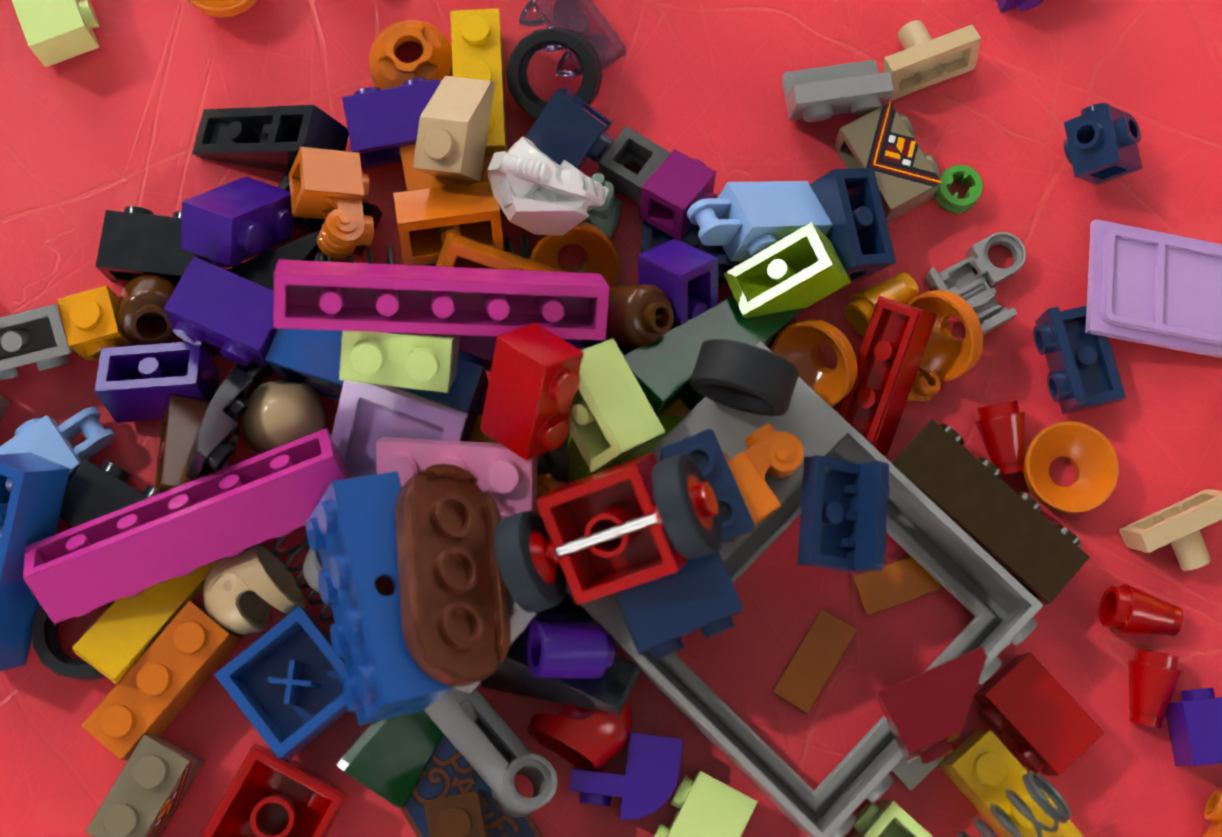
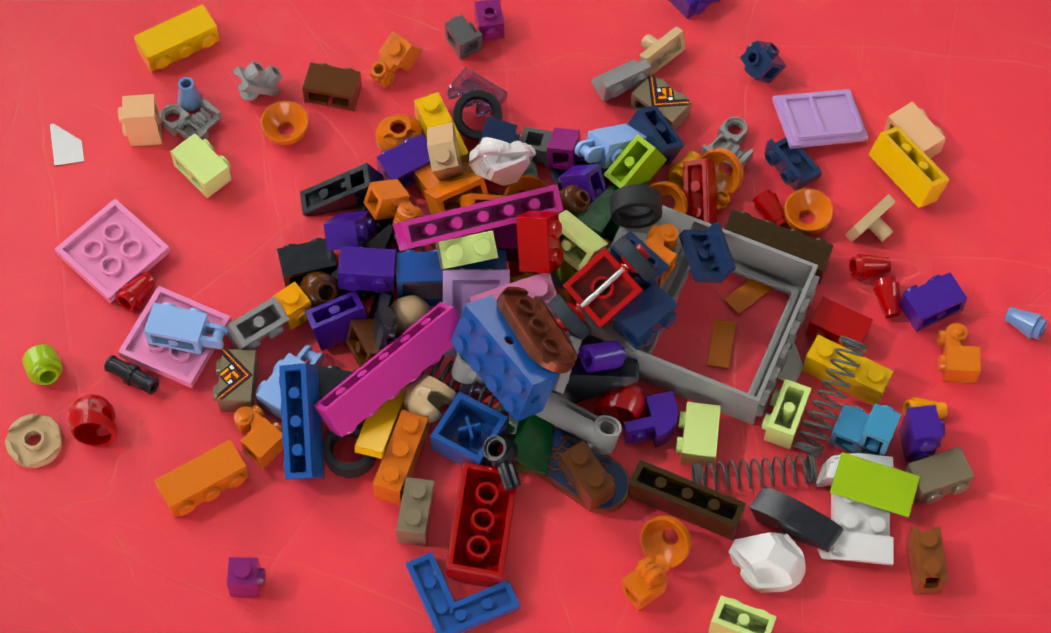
camera: 20 degrees left, 15 degrees down
dark red slope [877,647,987,764] -> none
bright green bush [935,165,983,214] -> none
none -> black axle [483,435,521,491]

